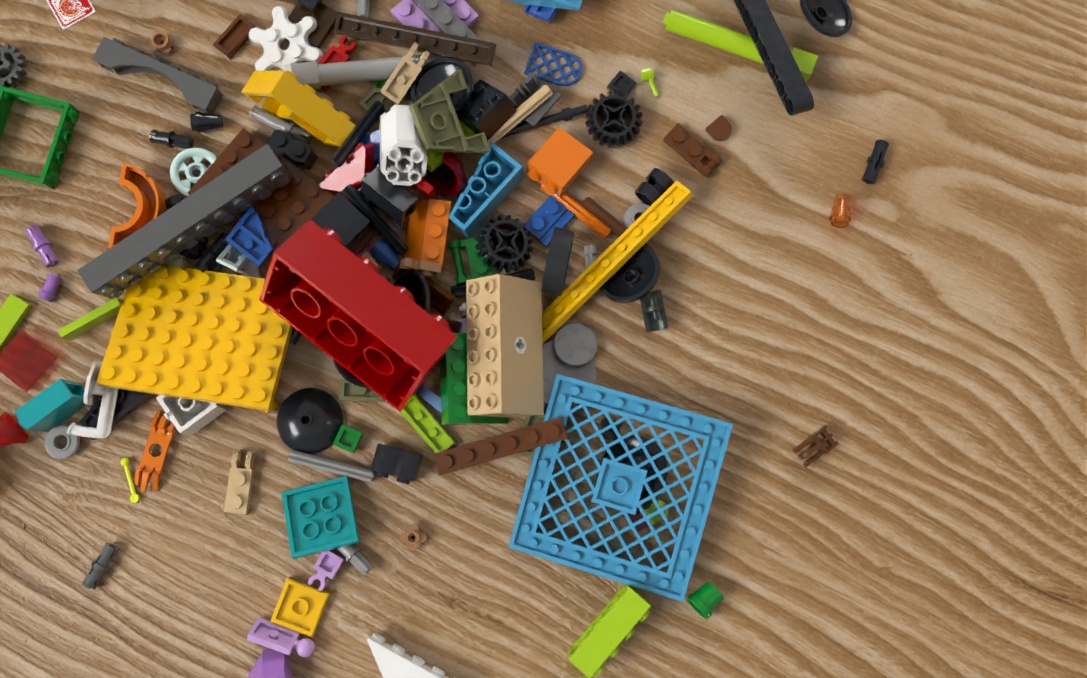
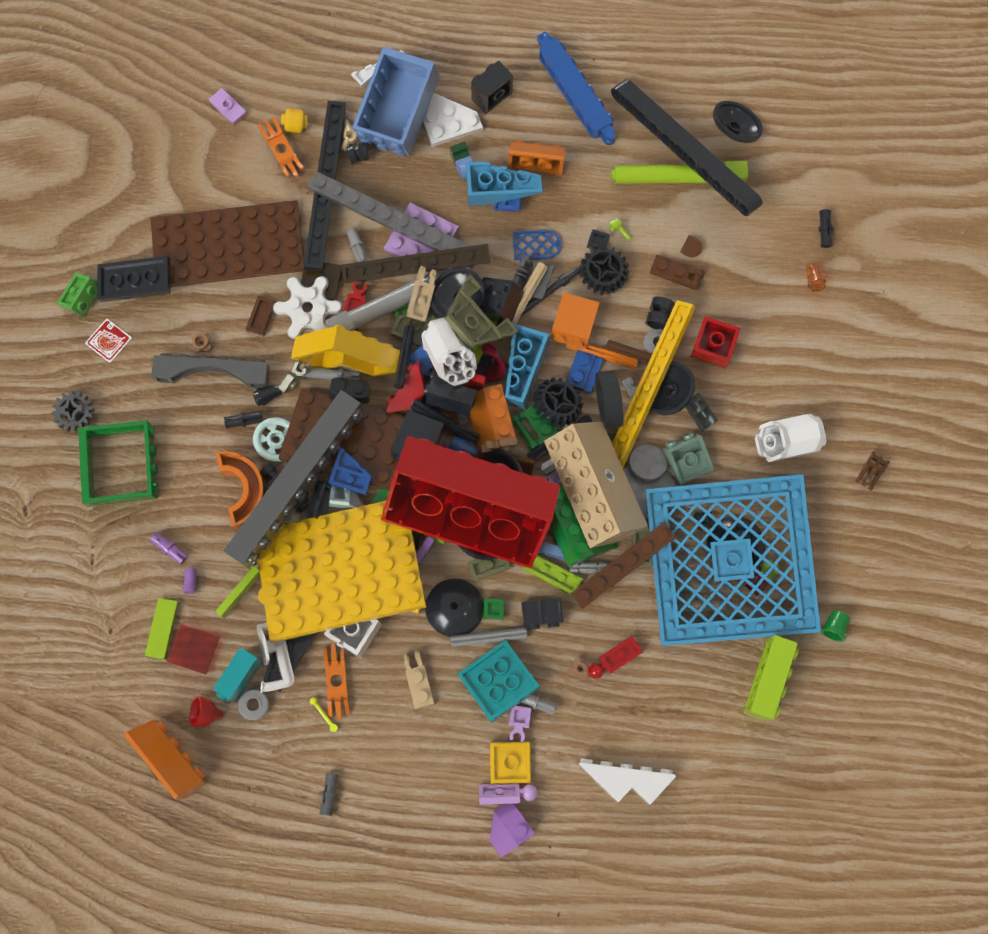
camera: 25 degrees left, 5 degrees down
none -> olive plate [279,361,310,392]
none -> medium lavender tile [416,537,435,567]
none -> light grey axle [569,562,607,573]
none -> red plate [588,636,643,679]
none -> sand green plate [662,432,715,485]
none -> red brick [690,316,741,369]
none -> white brick [755,414,826,462]

